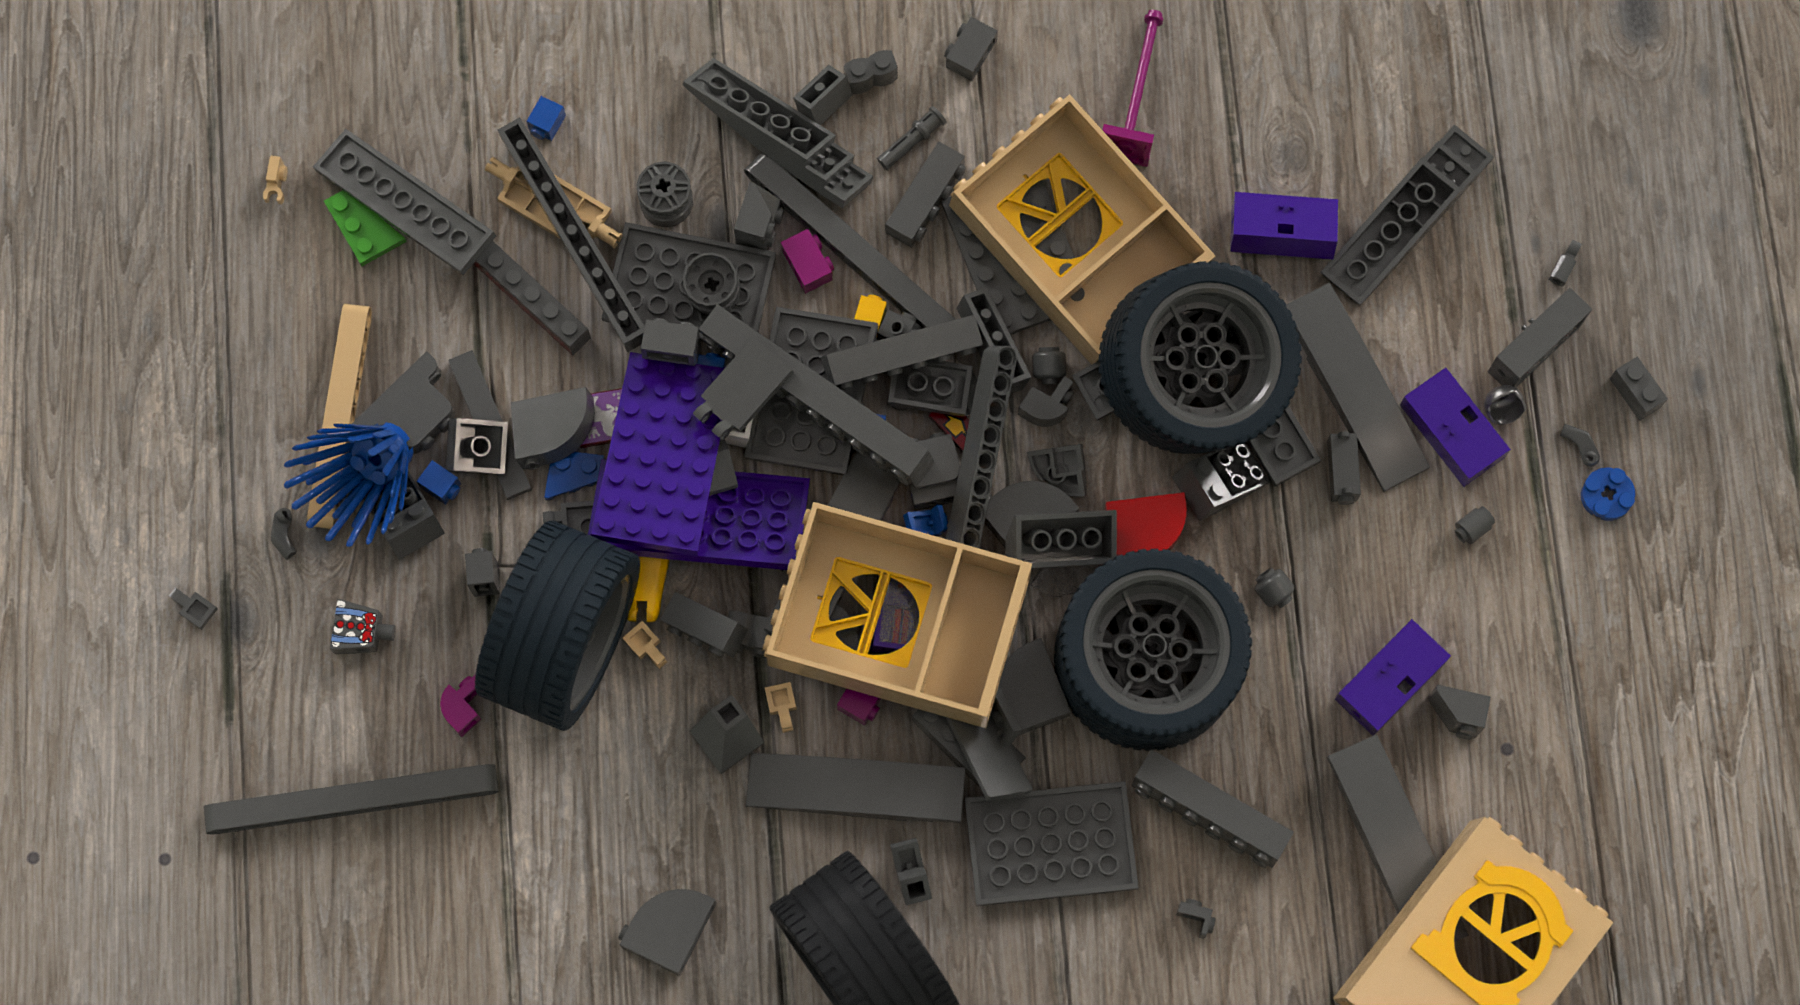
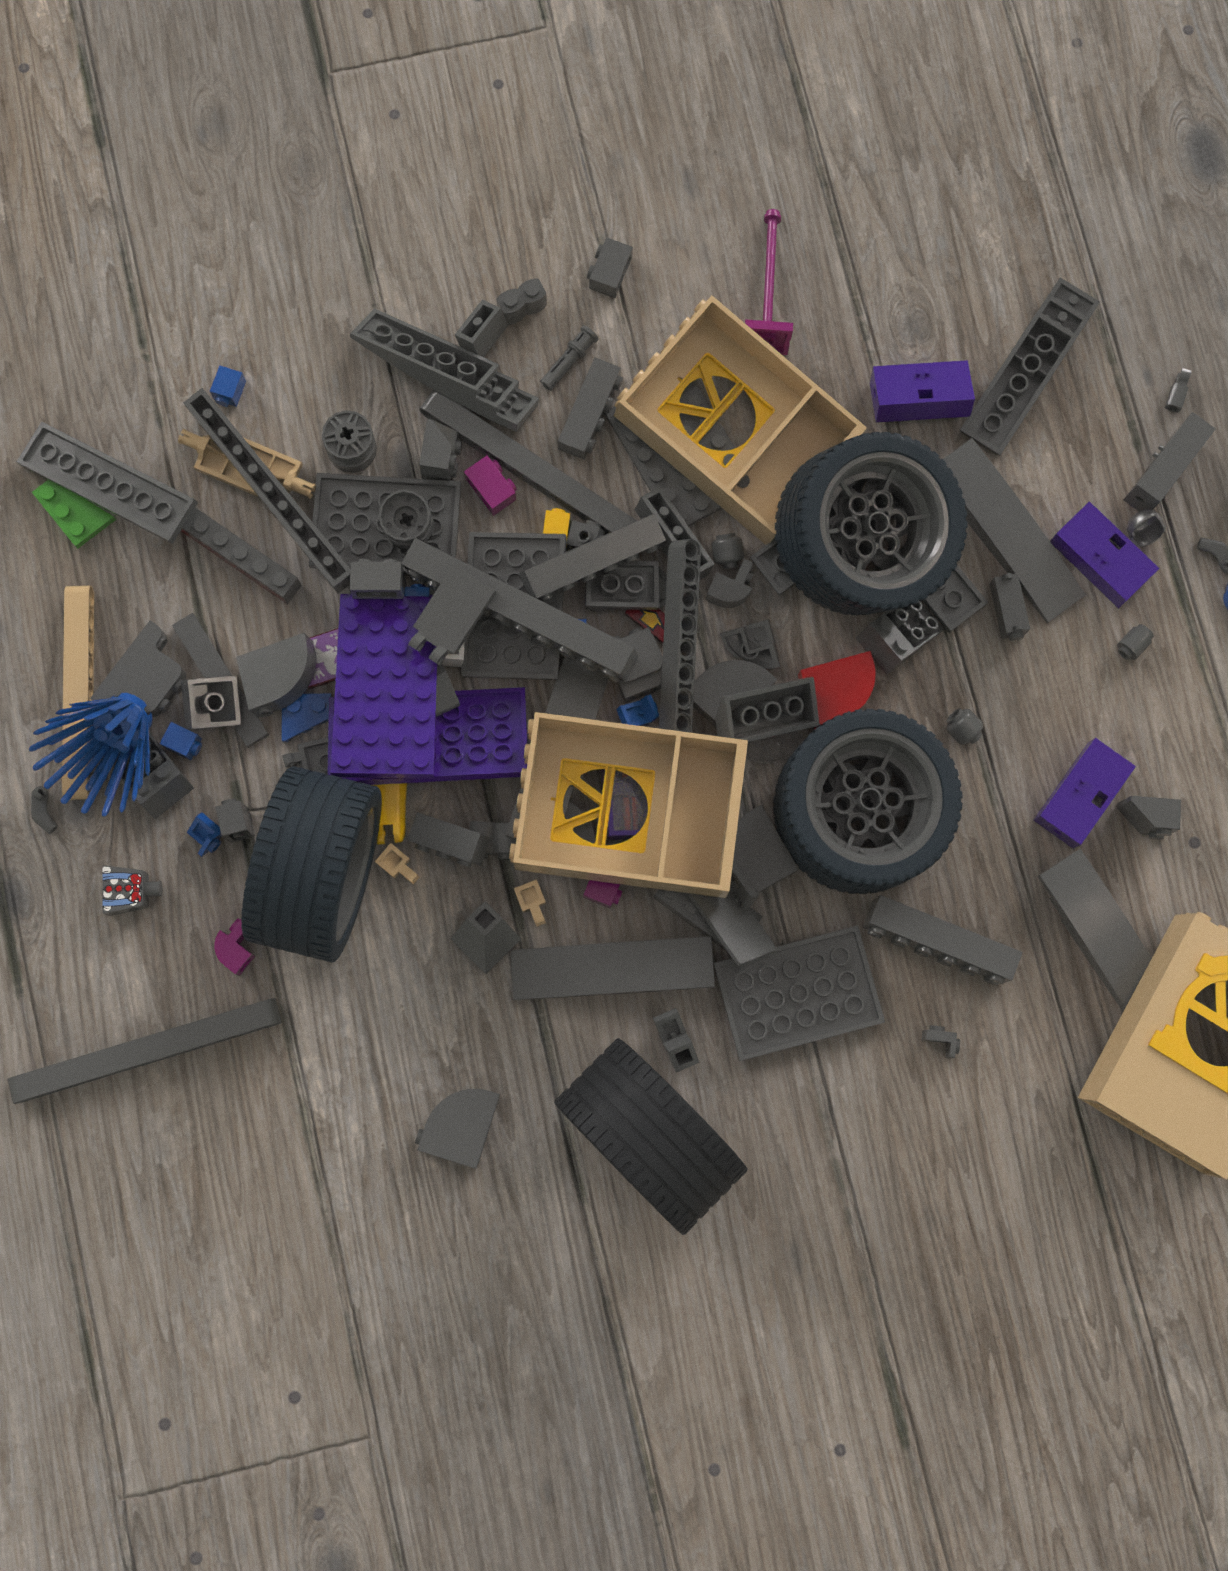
camera: 15 degrees left, 5 degrees up
none -> blue bracket [187,812,222,857]

